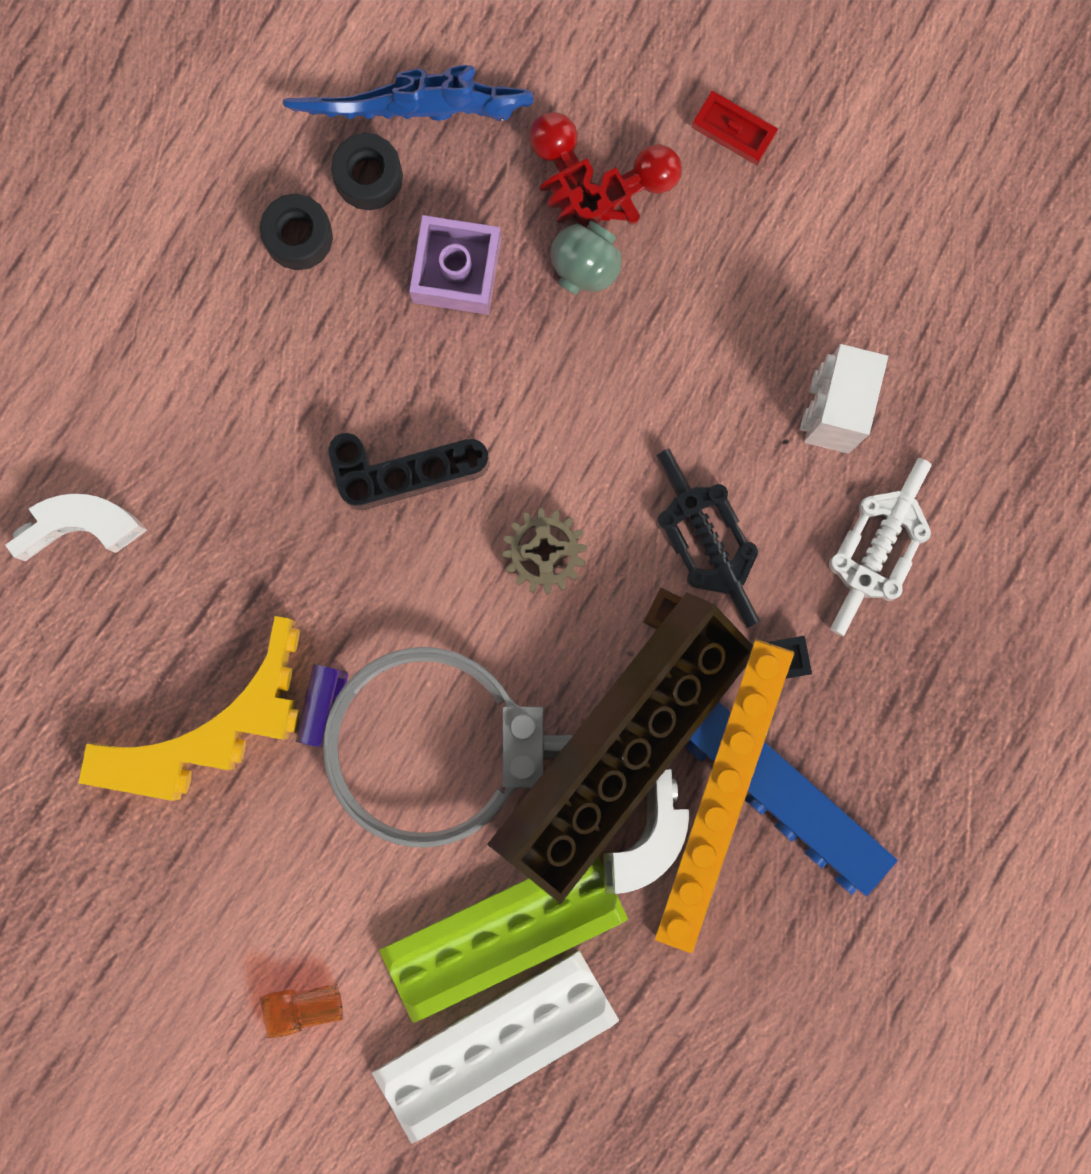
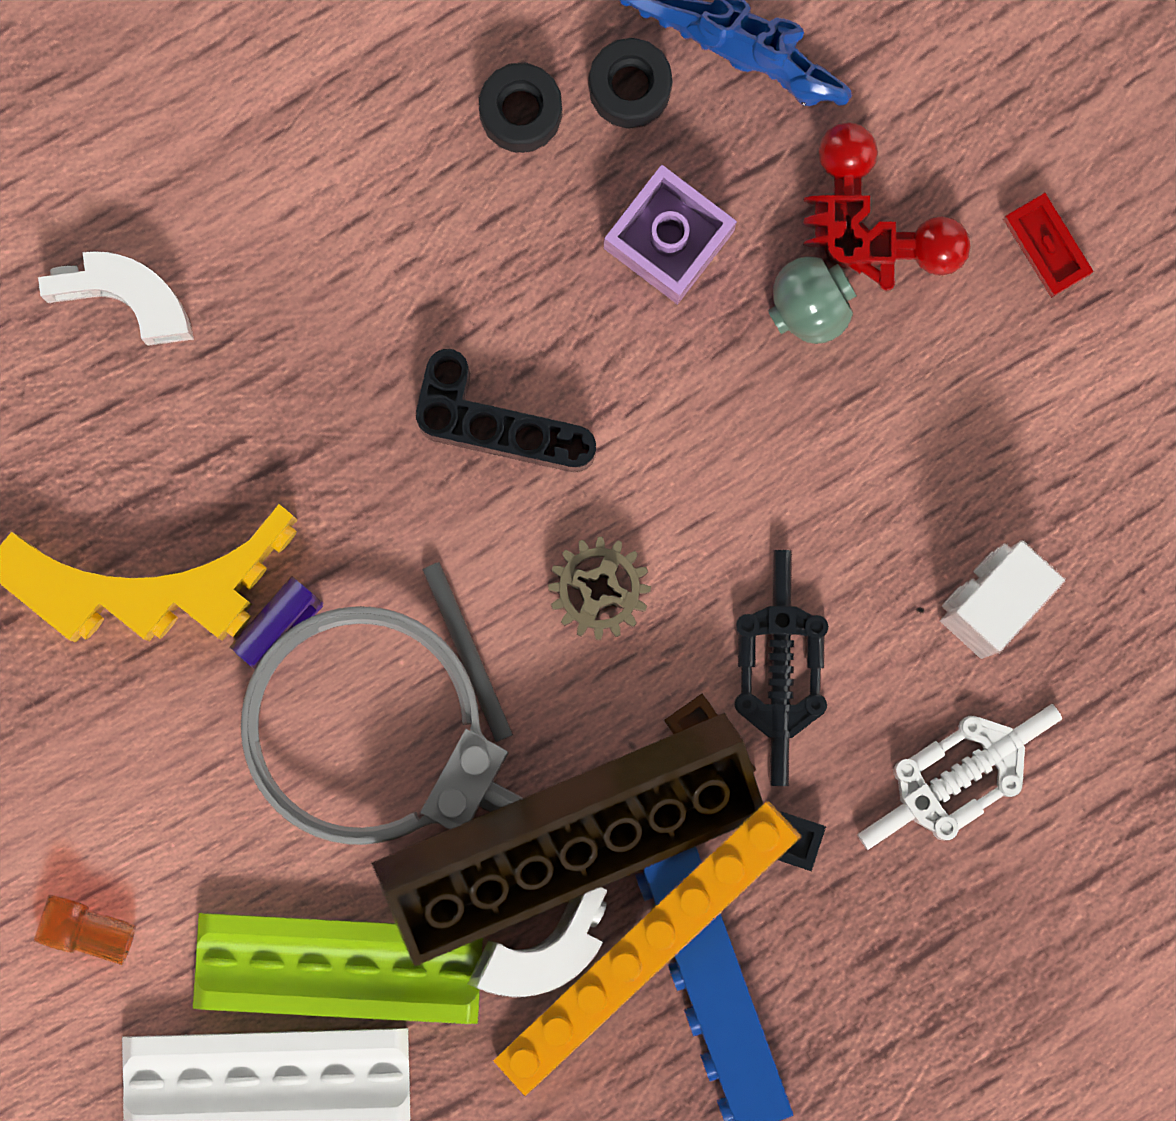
camera: 25 degrees right, 0 degrees up
none -> dark grey bar [423,562,513,742]

